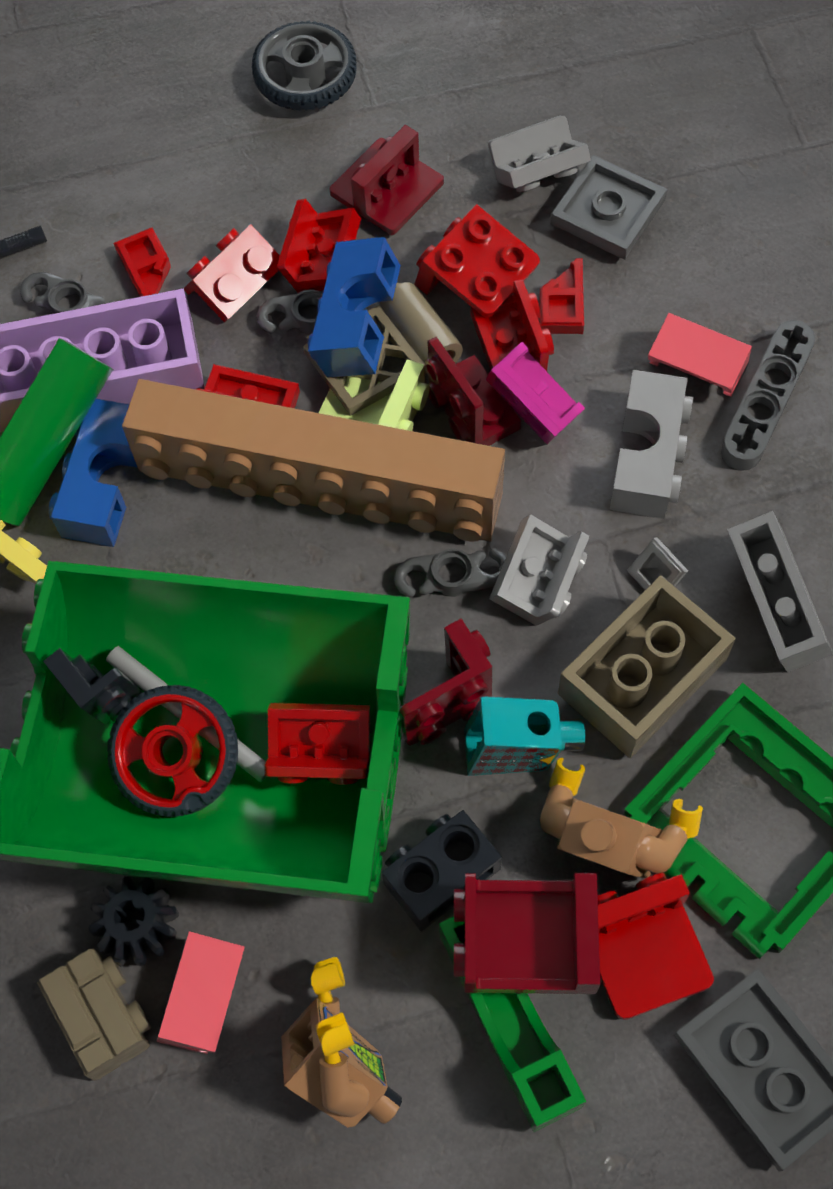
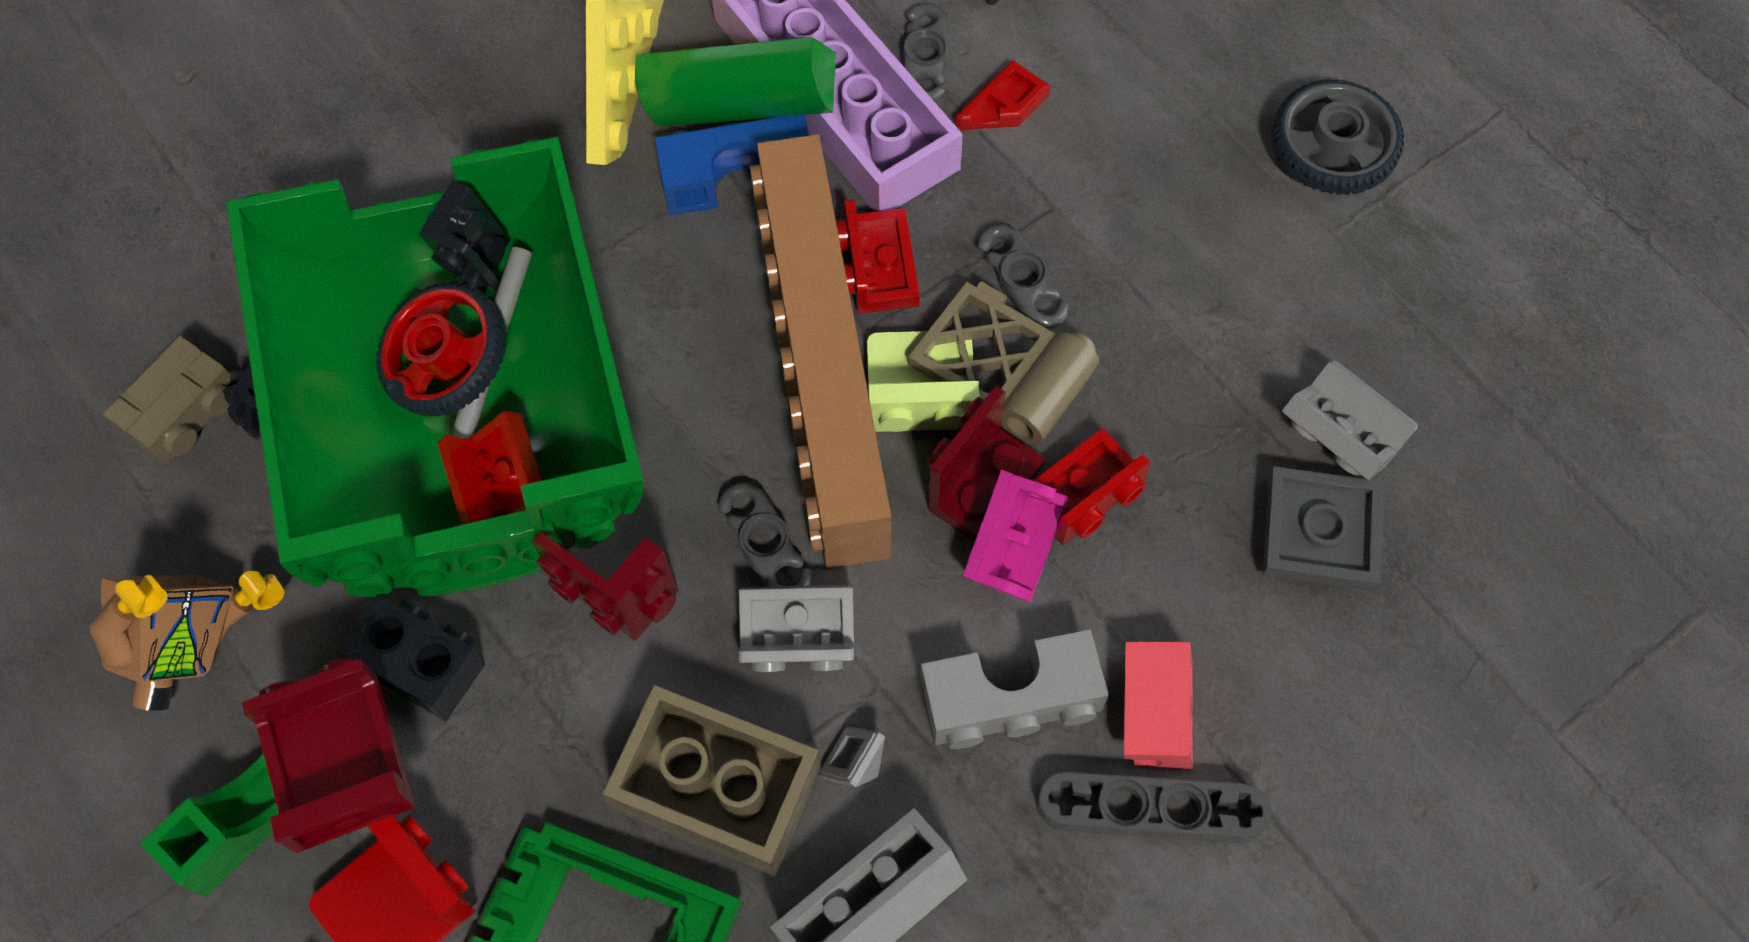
camera: 65 degrees right, 0 degrees up
coral hinge [156,931,245,1054] -> none
bracket [184,224,279,323] -> none
red bracket [277,199,361,293] -> none
blue arch [308,237,401,377] -> none
dark red bracket [329,125,444,235] -> none
red bracket [414,204,540,317] -> none
teal torso [464,697,585,776] -> none
red tile [539,258,584,334] -> none
medium nougat torso [540,757,703,879] -> none

